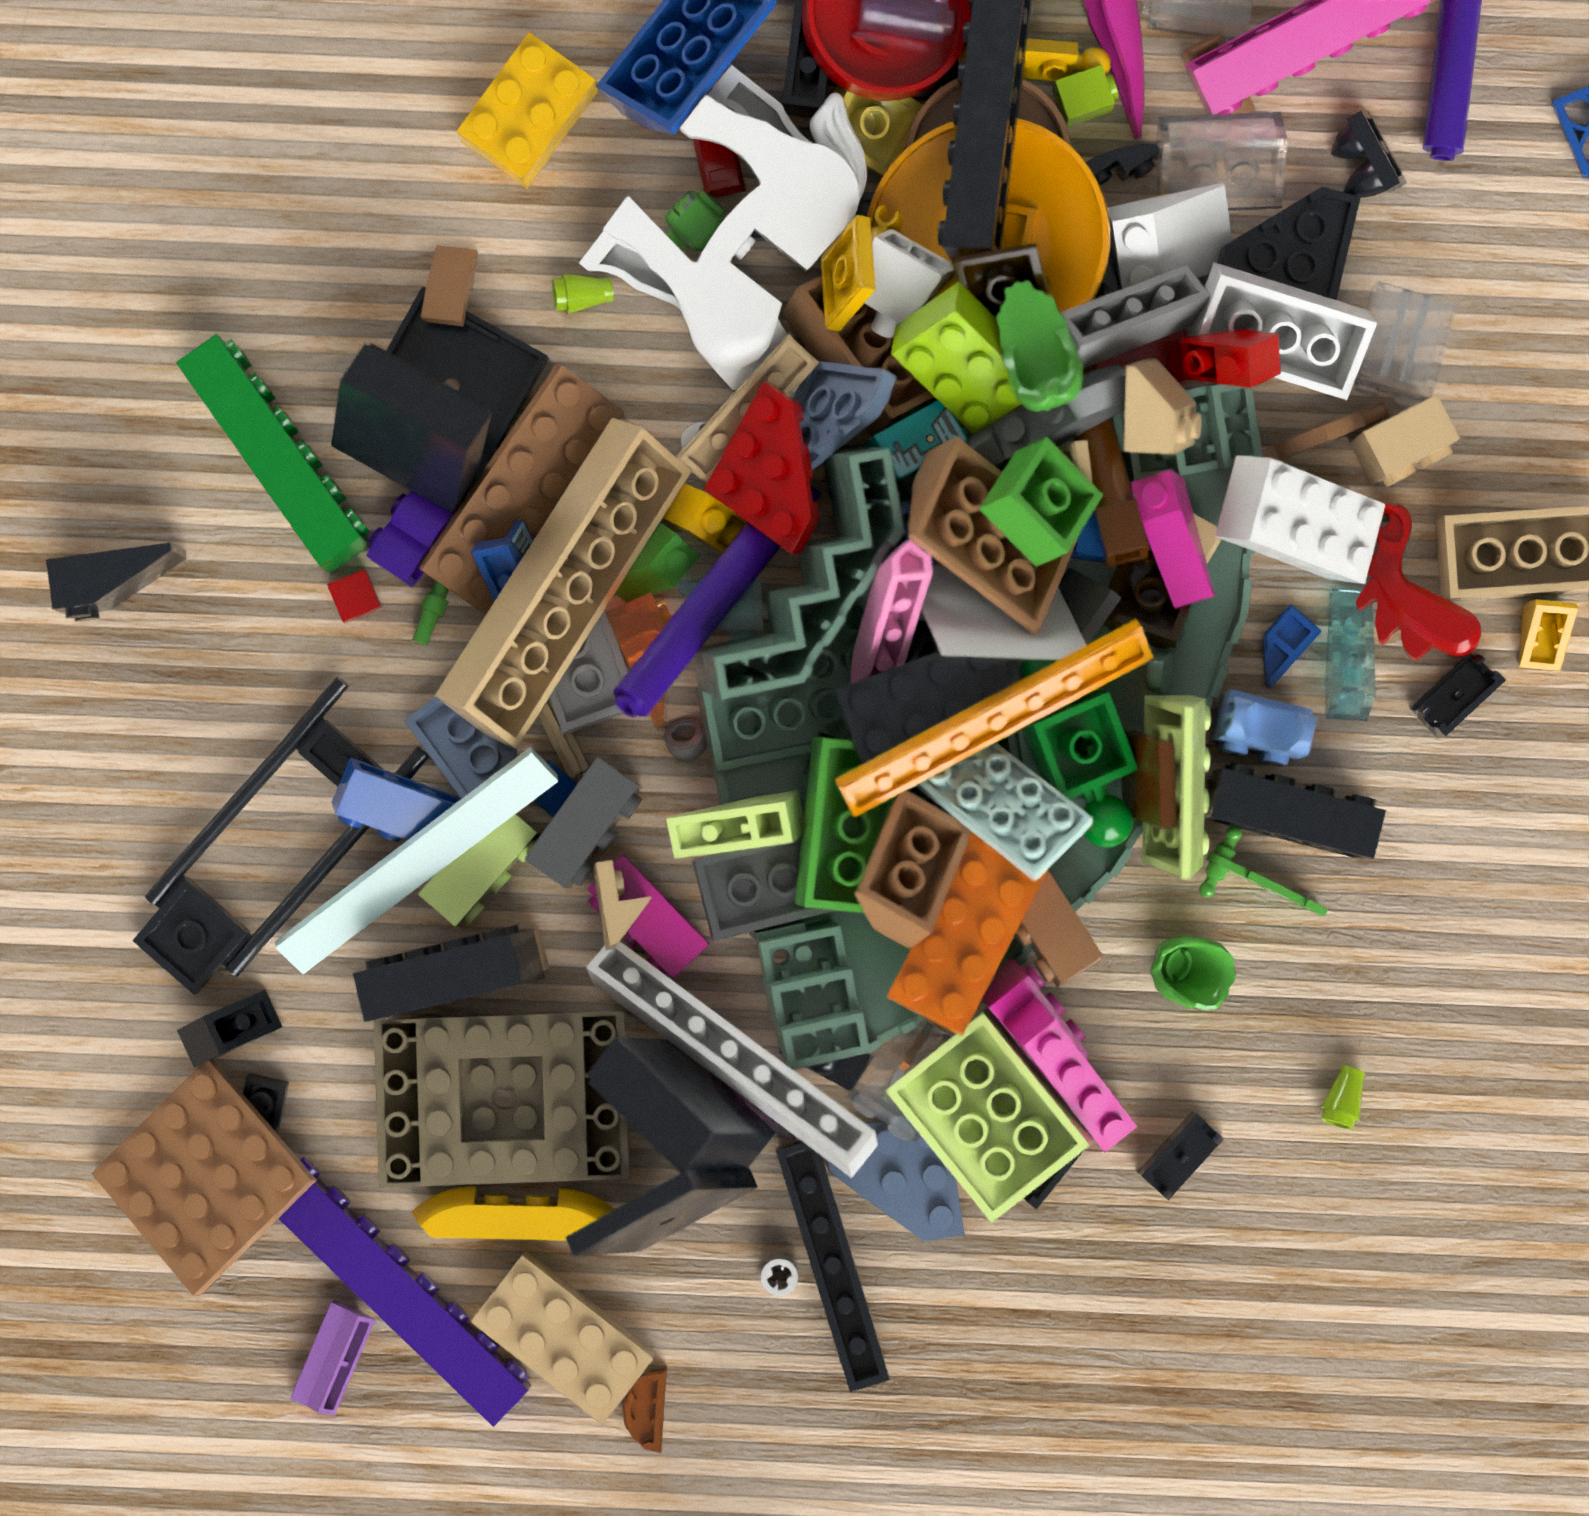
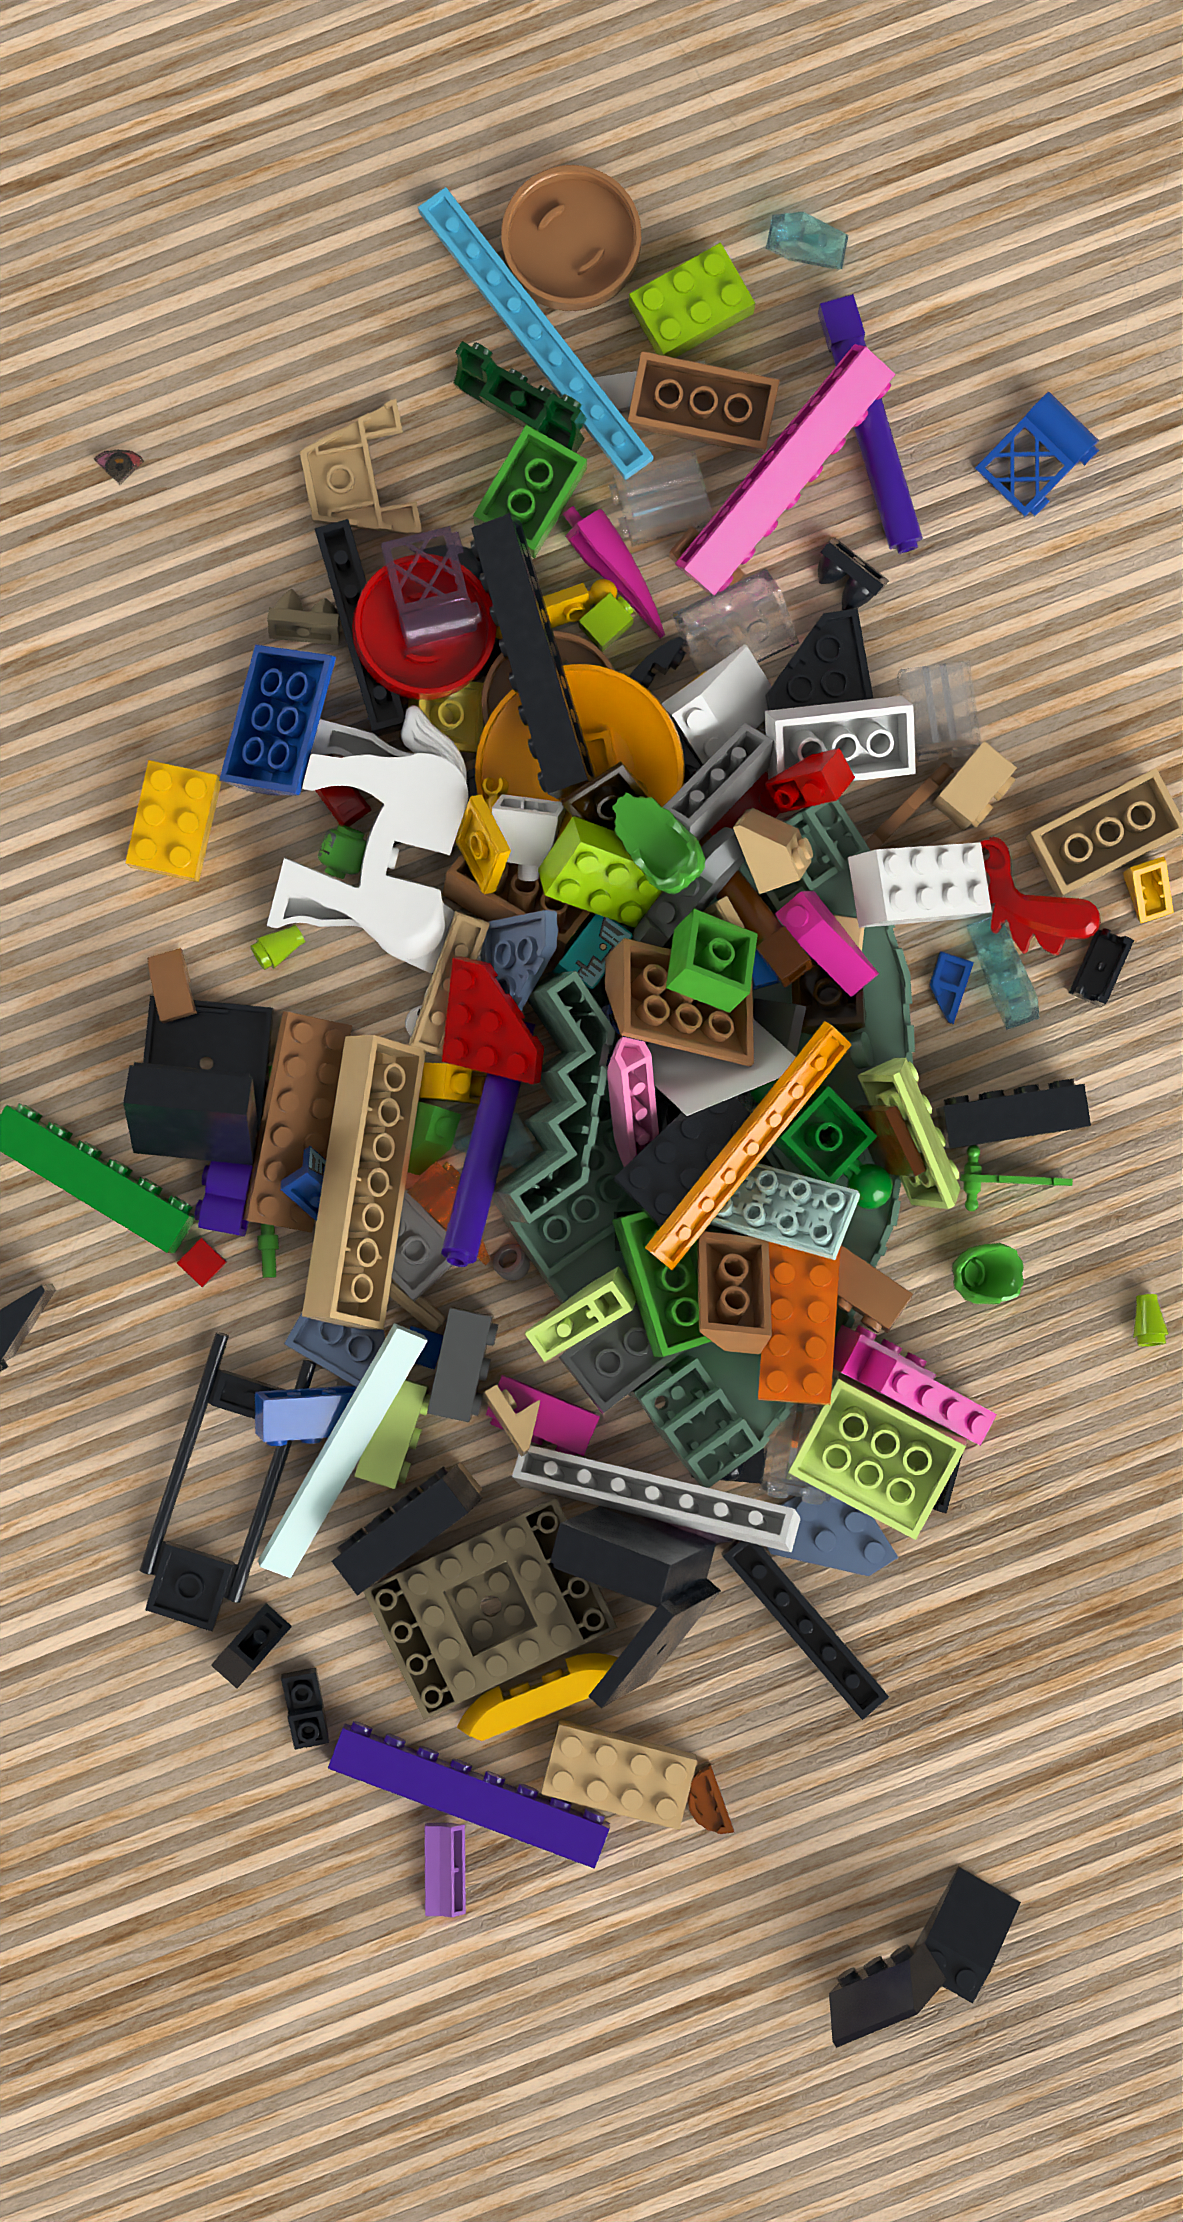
camera: 25 degrees left, 0 degrees up
medium nougat plate [91,1059,317,1296] -> none
white gear [761,1254,798,1296] -> none
black hinge [1137,1111,1224,1200] -> none
medium blue brick [1209,690,1318,767] -> none

